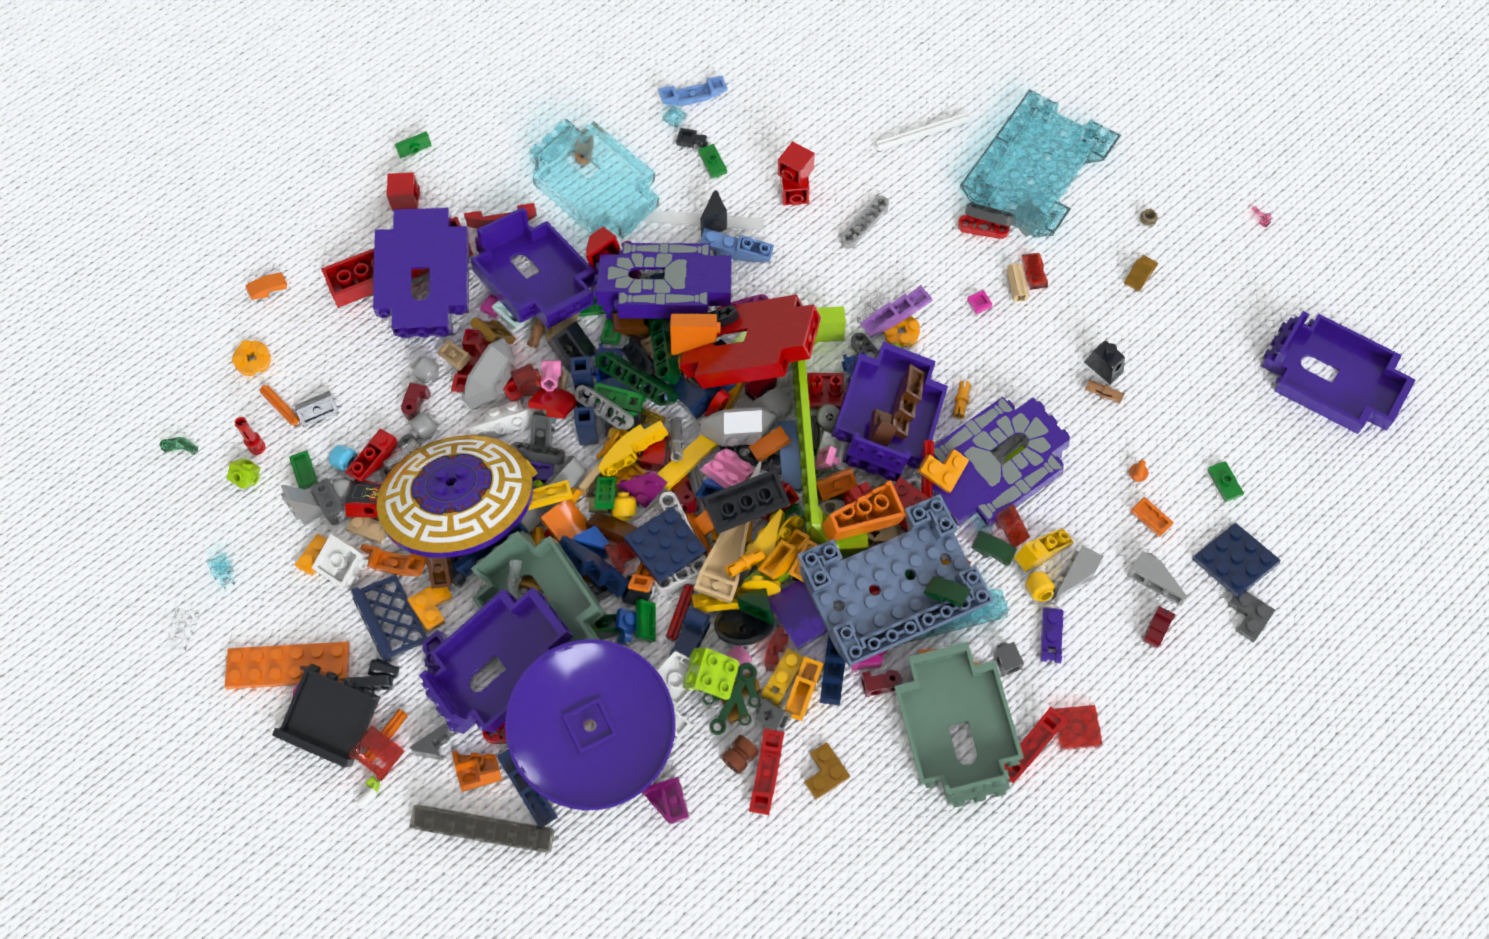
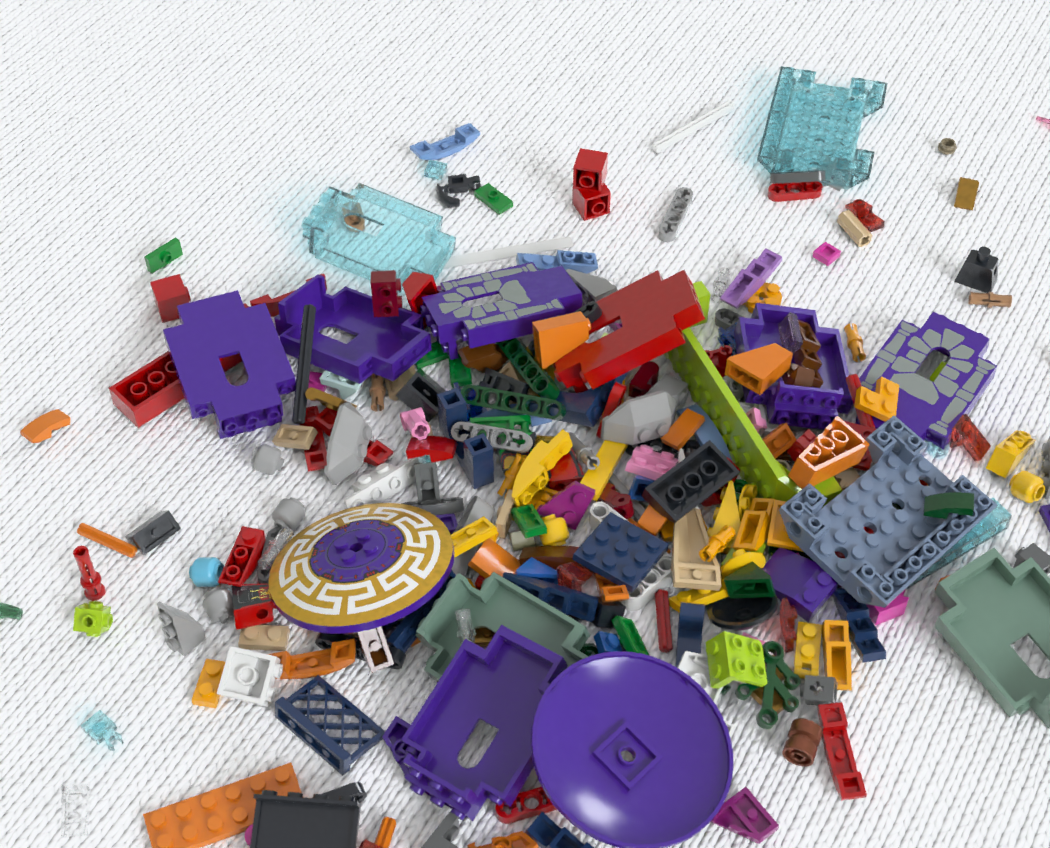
camera: 20 degrees left, 15 degrees down
light orange plate [232,340,271,376] -> none
green tile [289,450,318,489] -> none
dark grey bracket [310,478,344,526] -> none
black cone [368,658,400,679] -> none
dark red leg [401,382,431,421] -> none
light orange plate [407,586,453,633] -> none
clear red slope [510,363,542,396] -> none
black slope [700,190,727,237] -> none
pearl gold plate [804,742,850,800] -> none
dark red leg [860,670,901,697] -> none
dark green slope [971,531,1017,566] -> none
none -> black axle [292,304,316,425]
none -> dark red brick [370,270,403,317]
none -> black piece [436,183,460,209]
none -> light grey slope [566,269,618,304]
none -> orange slope [725,343,793,395]
none -> clear purple plate [778,312,803,354]

